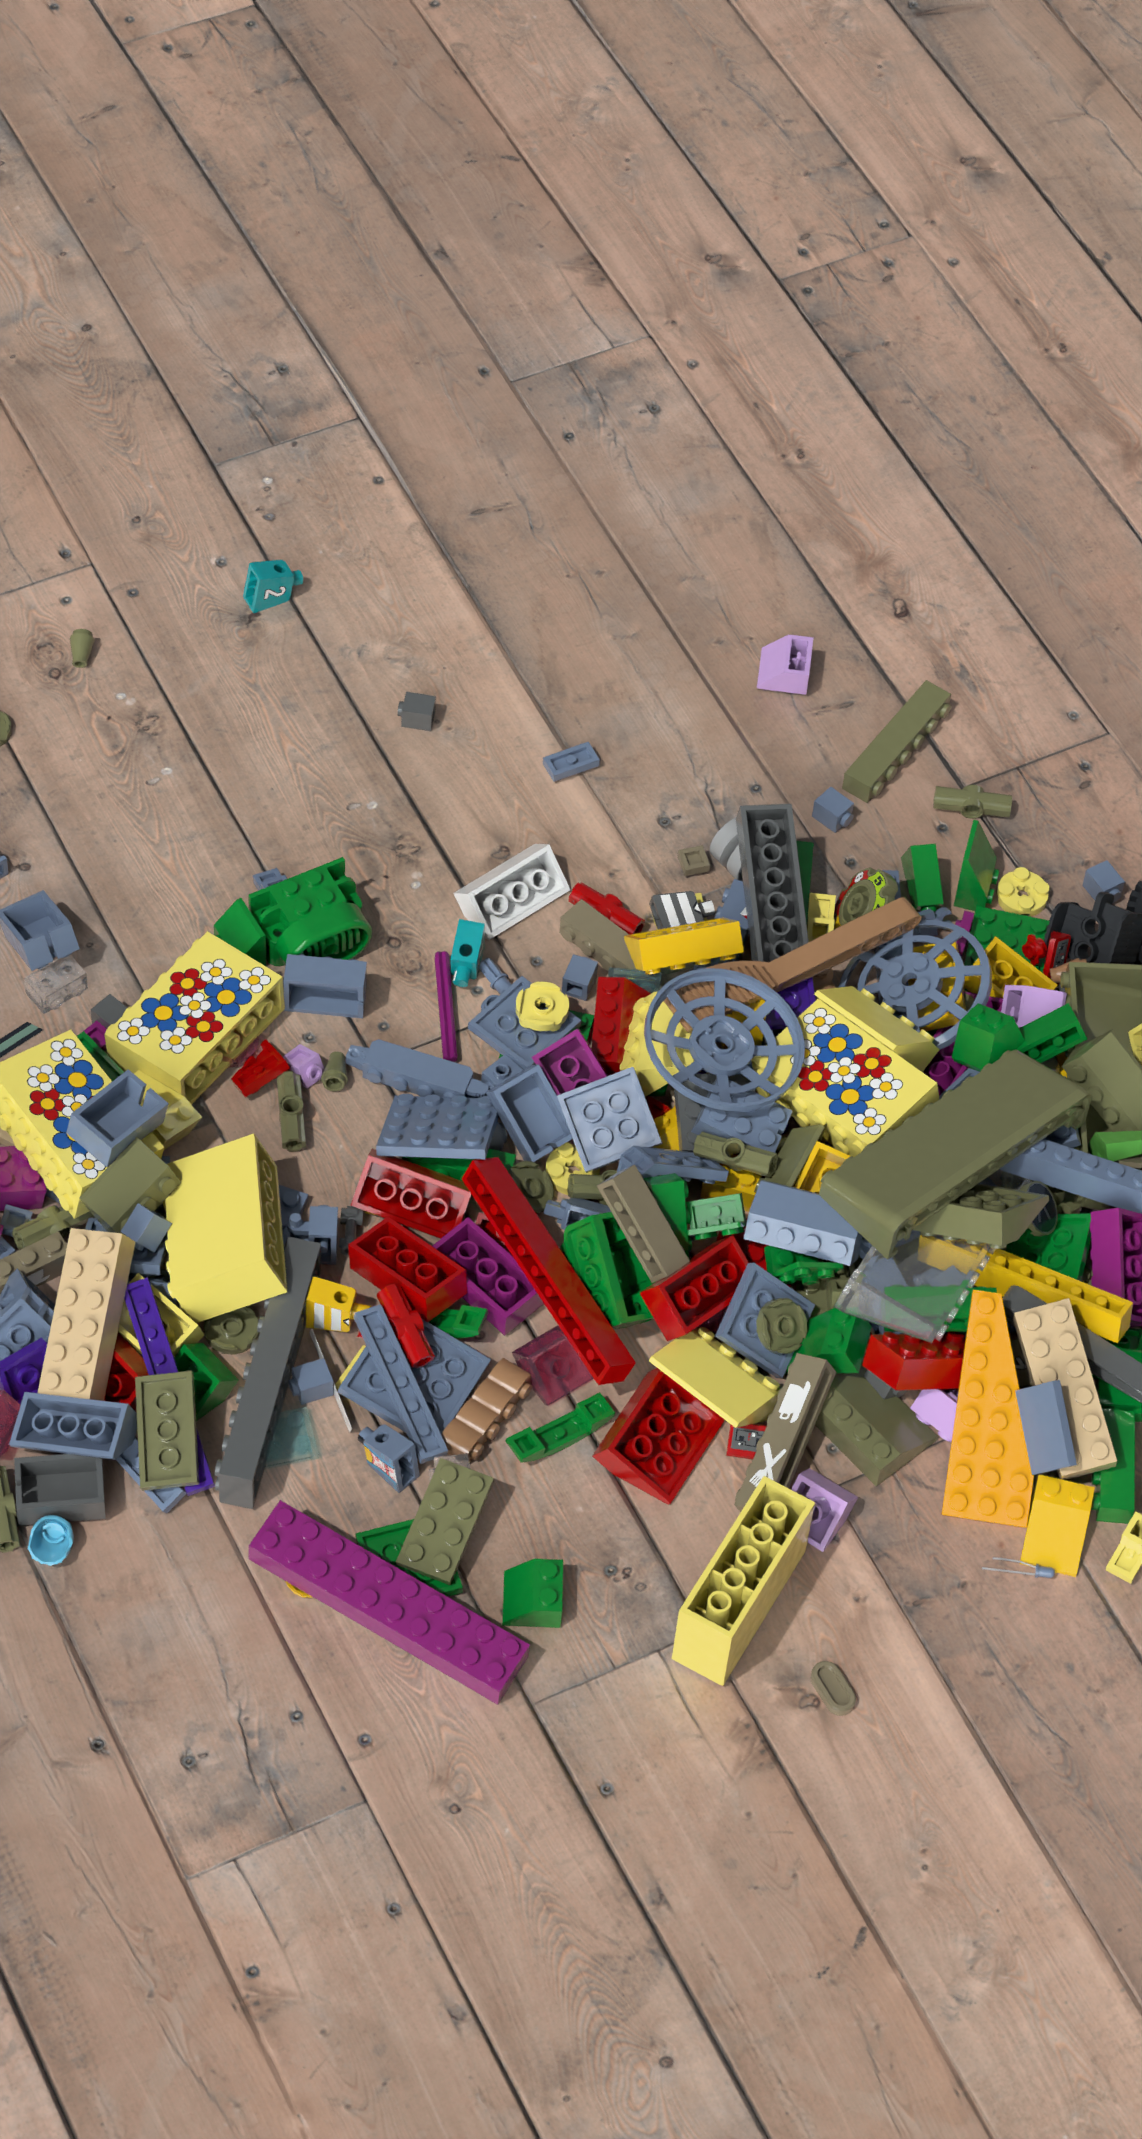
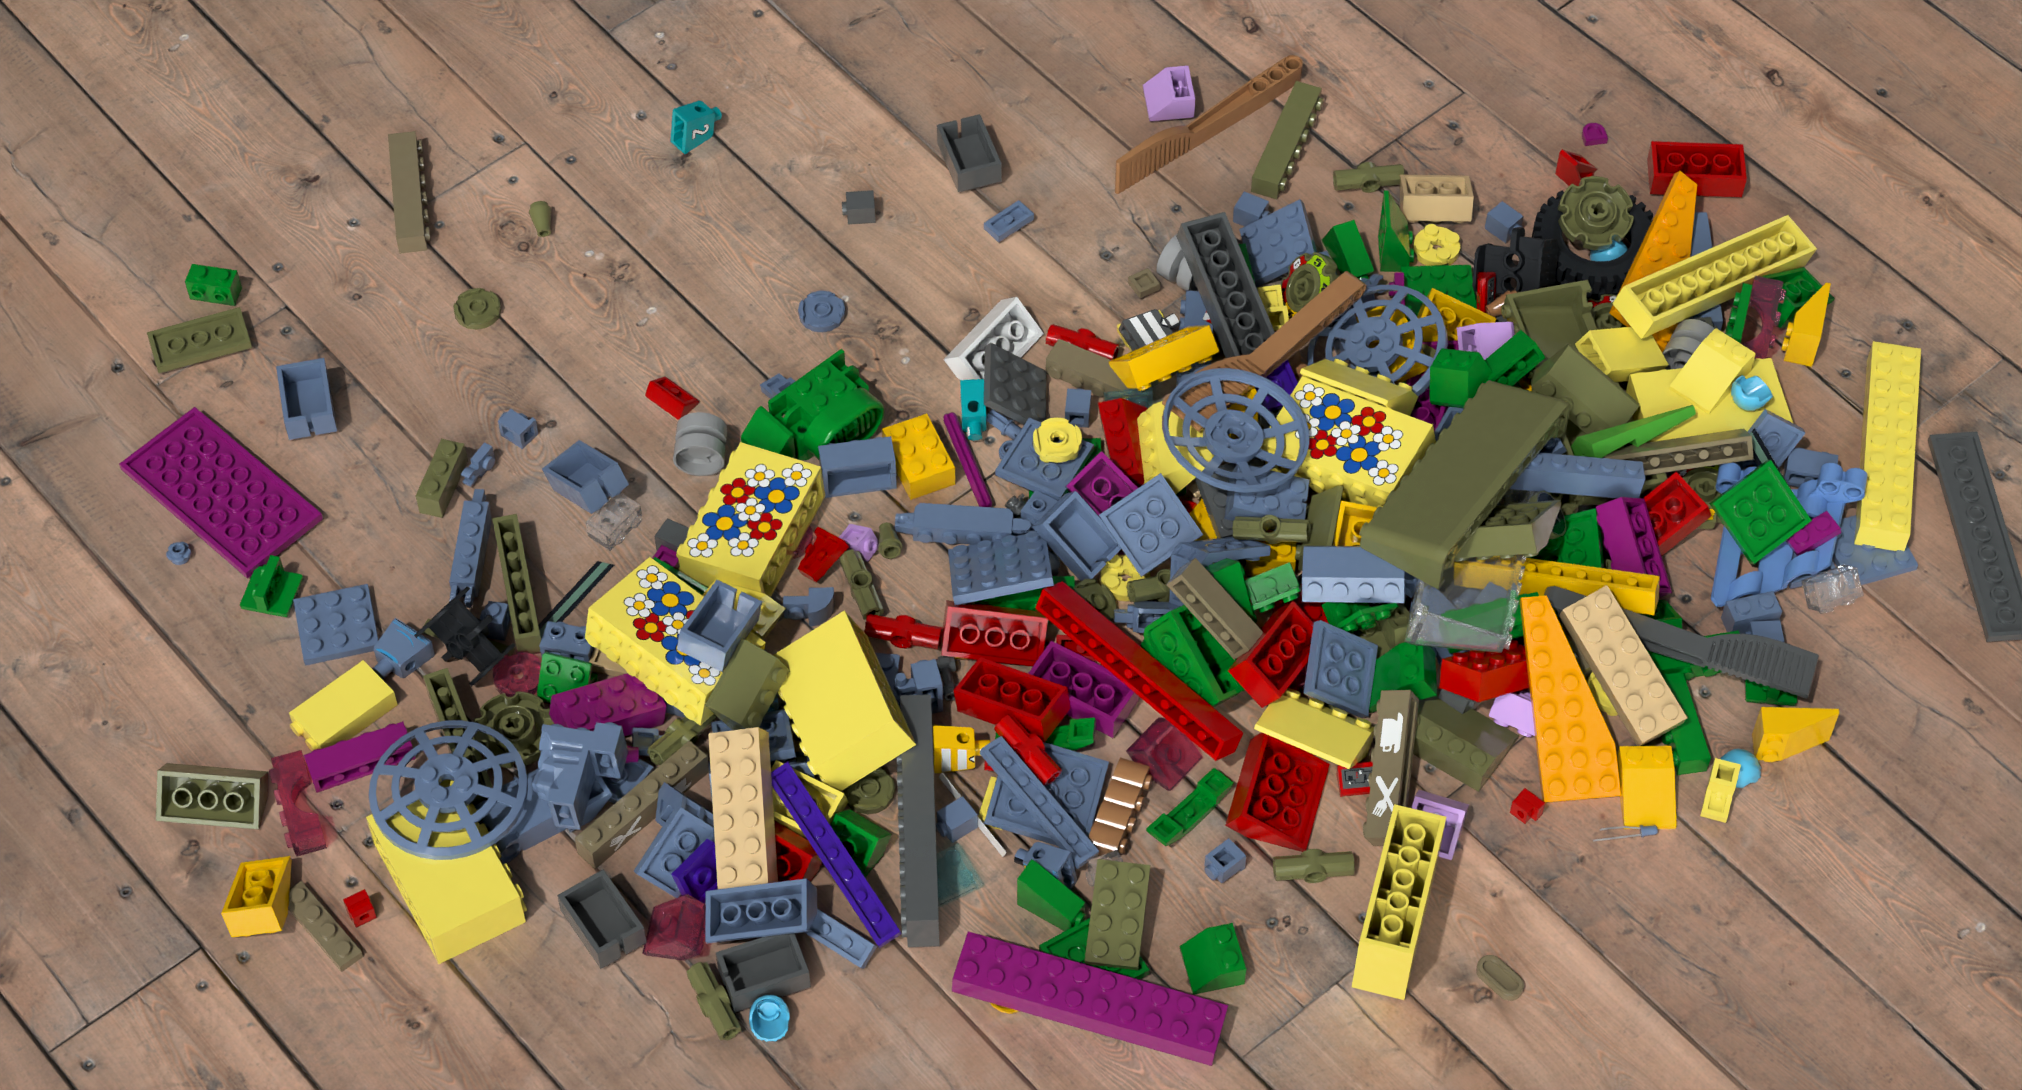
camera: 10 degrees left, 0 degrees up
sand blue brick [121,1203,172,1252] -> none
olive plate [135,1371,199,1491] -> none
olive tile [756,1298,807,1354] -> none
sand blue tile [1015,1380,1077,1475] -> none
red plate [1022,934,1047,965] -> none
none -> red slope [645,377,699,420]
none -> light grey wheel [673,412,728,476]
none -> sand blue brick [783,587,835,627]
none -> sand blue tile [798,291,845,332]
none -> red piece [864,614,943,650]
none -> yellow brick [882,413,955,500]
none -> dark grey piece [937,114,1002,192]
none -> dark grey plate [984,343,1046,425]
none -> dark grey plate [1005,493,1026,518]
none -> green slope [1017,859,1087,931]
none -> medium nougat piece [1115,55,1303,194]
none -> sand blue brick [1204,838,1246,883]
none -> sand blue plate [1239,199,1317,287]
none -> olive piece [1273,849,1355,883]
none -> tan slope [1400,175,1474,223]
none -> red piece [1510,788,1545,824]

